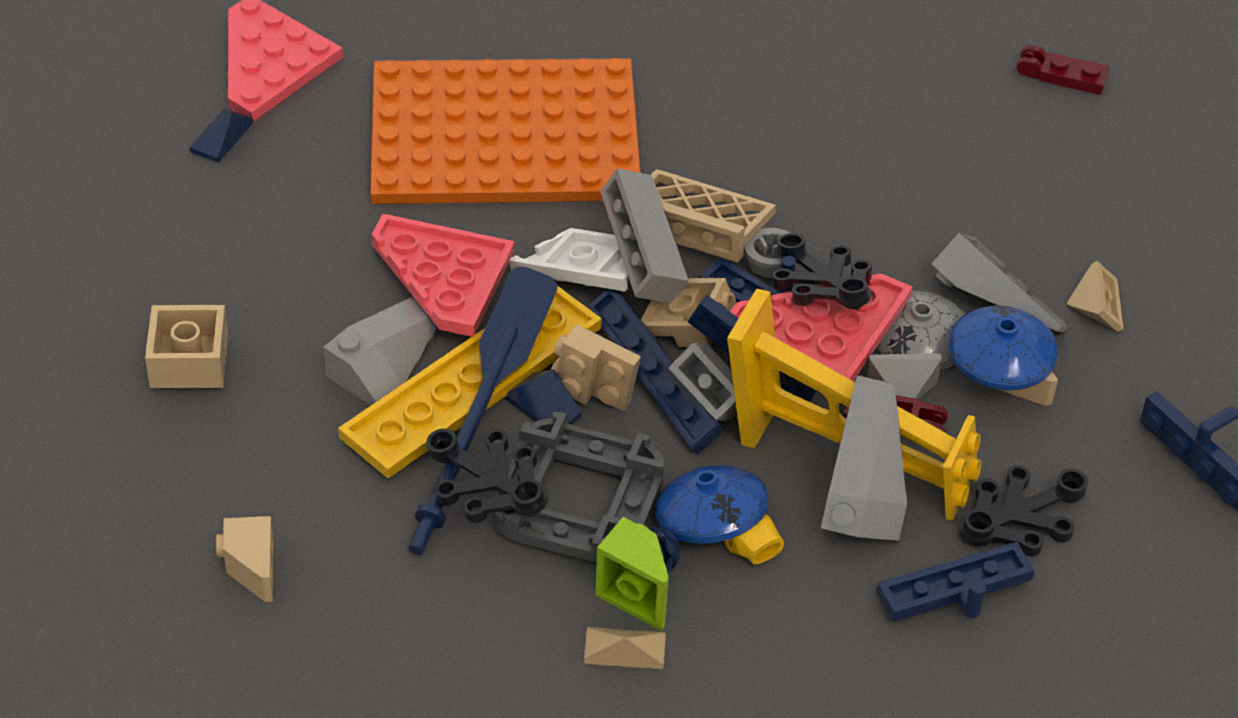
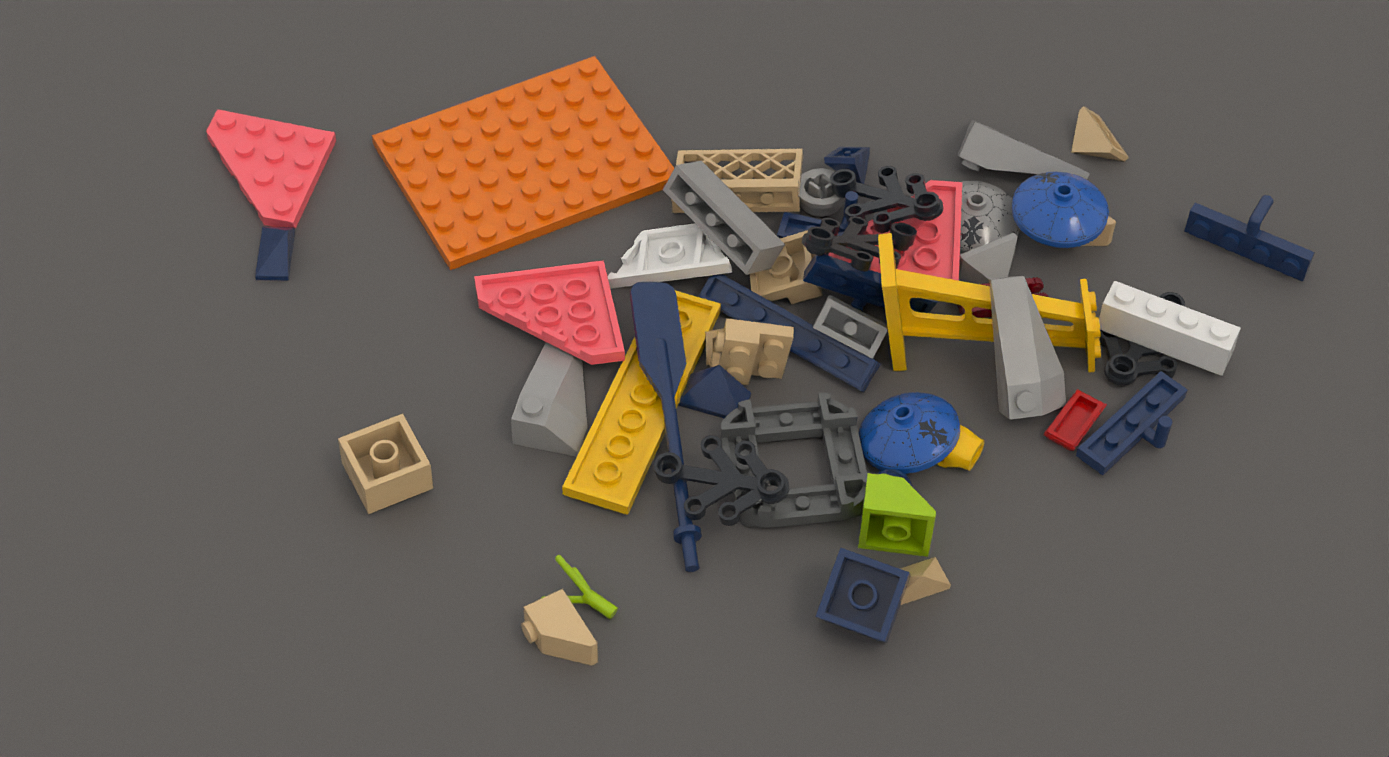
camera: 25 degrees left, 5 degrees up
none -> lime plant [541,555,618,619]
none -> black plant [802,216,917,271]
none -> dark blue brick [815,547,911,644]
none -> dark blue slope [824,147,870,184]
none -> red tile [1044,389,1107,451]
none -> white brick [1099,281,1241,376]

